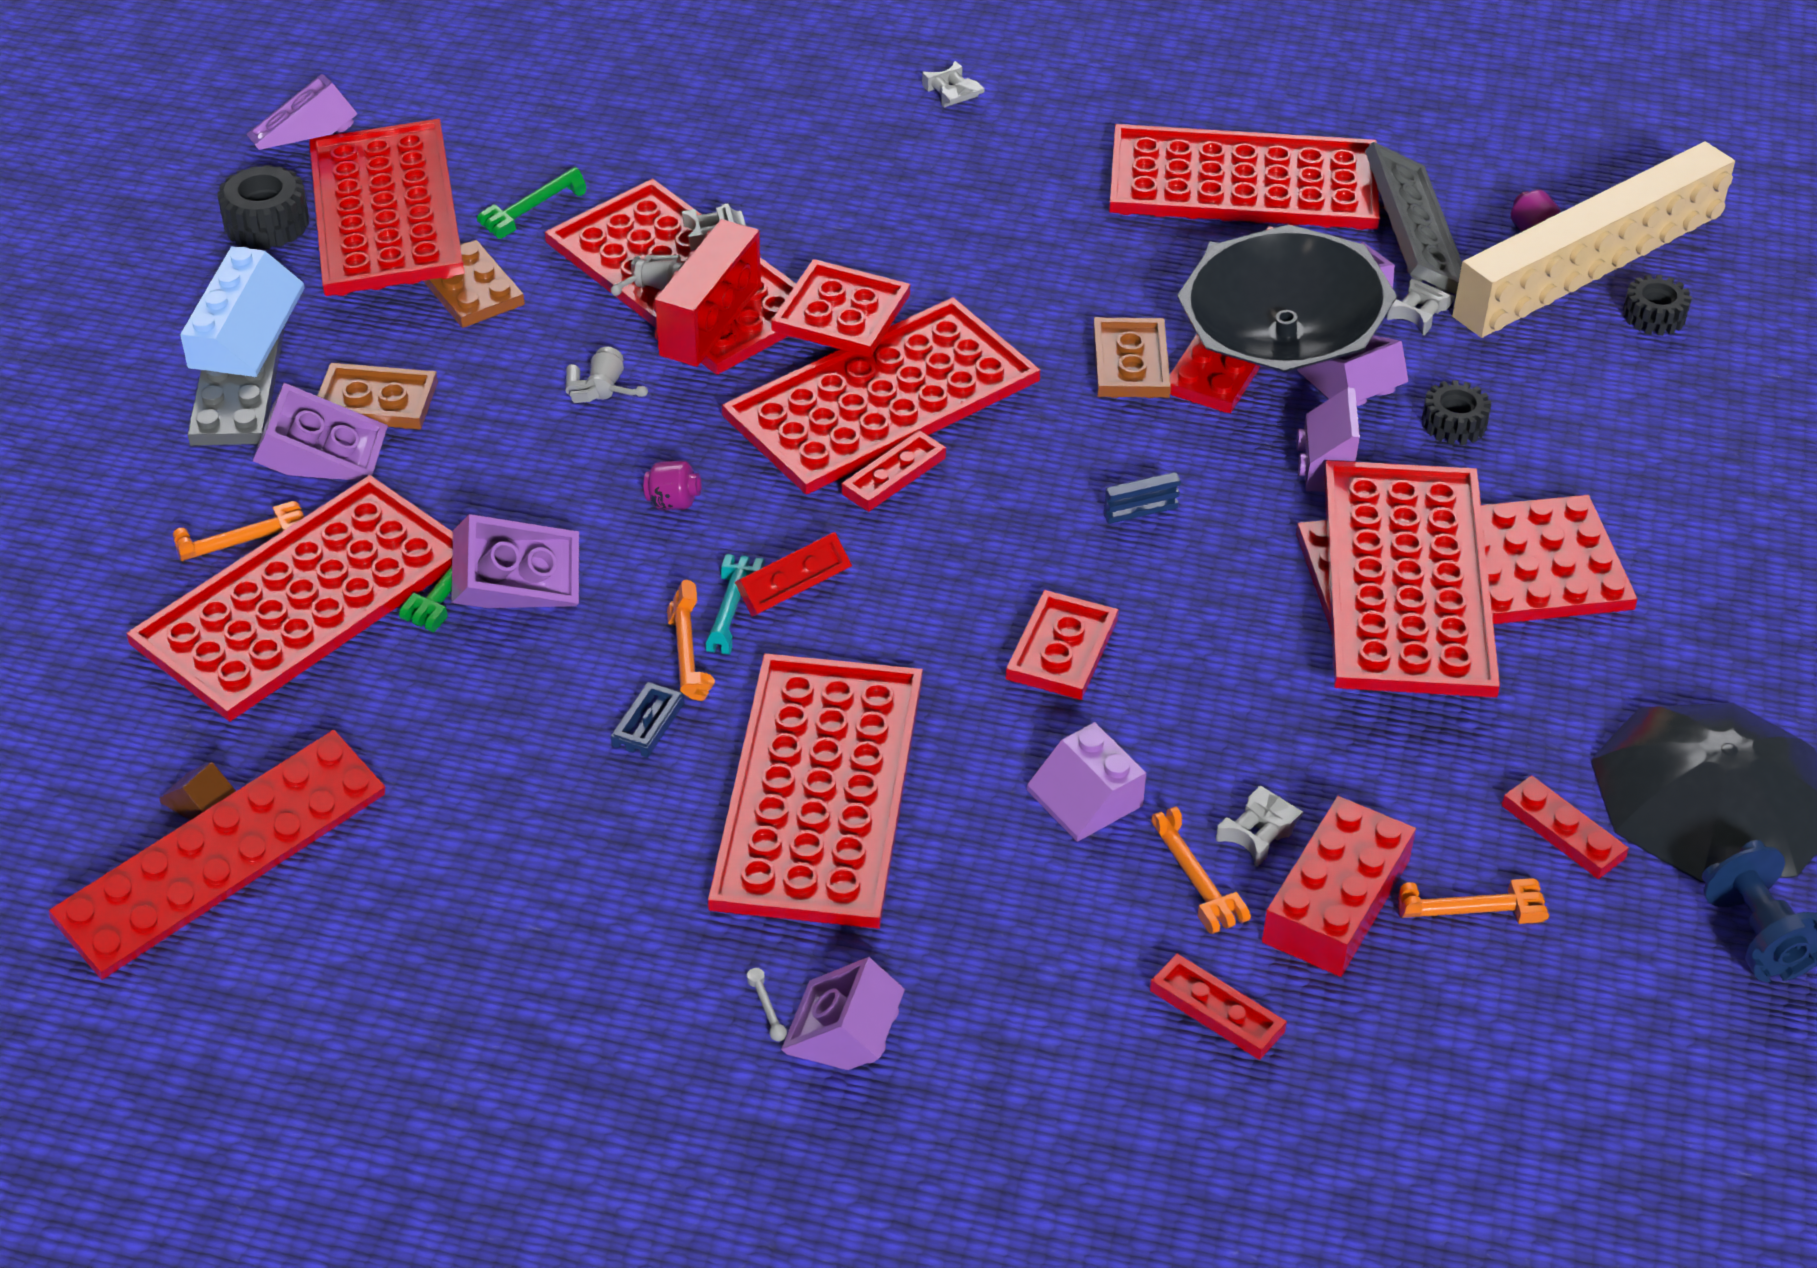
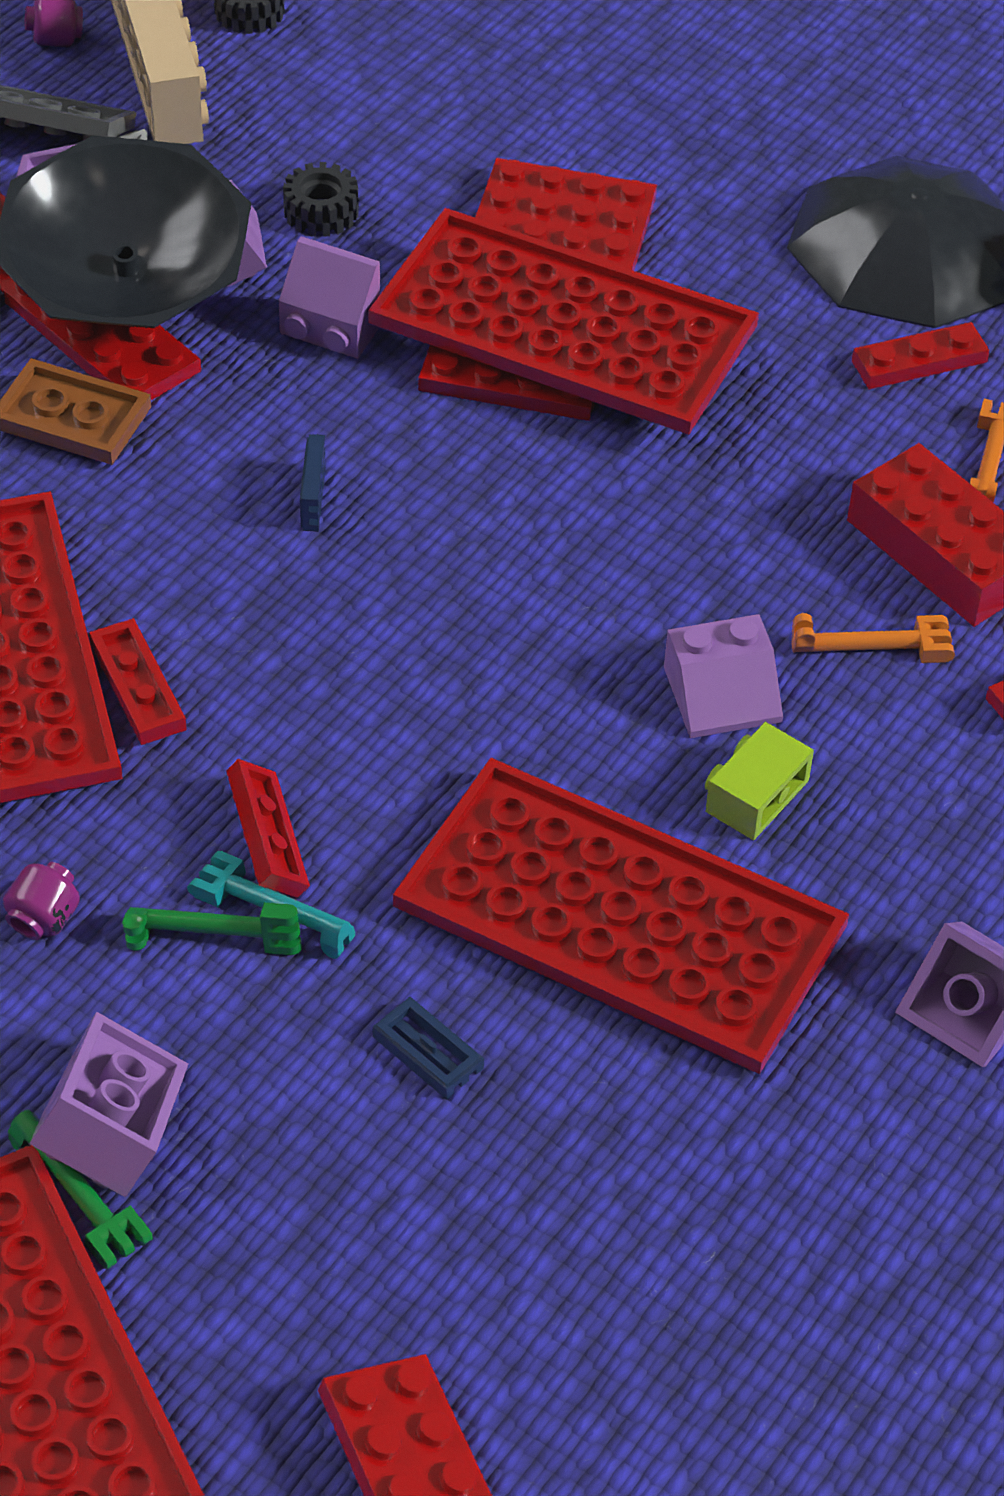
camera: 70 degrees left, 5 degrees up
orange hinge [667,580,715,701] -> none
light grey hinge [747,968,787,1041] -> none
plate [1006,590,1119,700] -> none
light grey piece [1216,786,1303,867] -> none
none -> green hinge [122,902,302,955]
none -> lime brick [705,722,814,841]

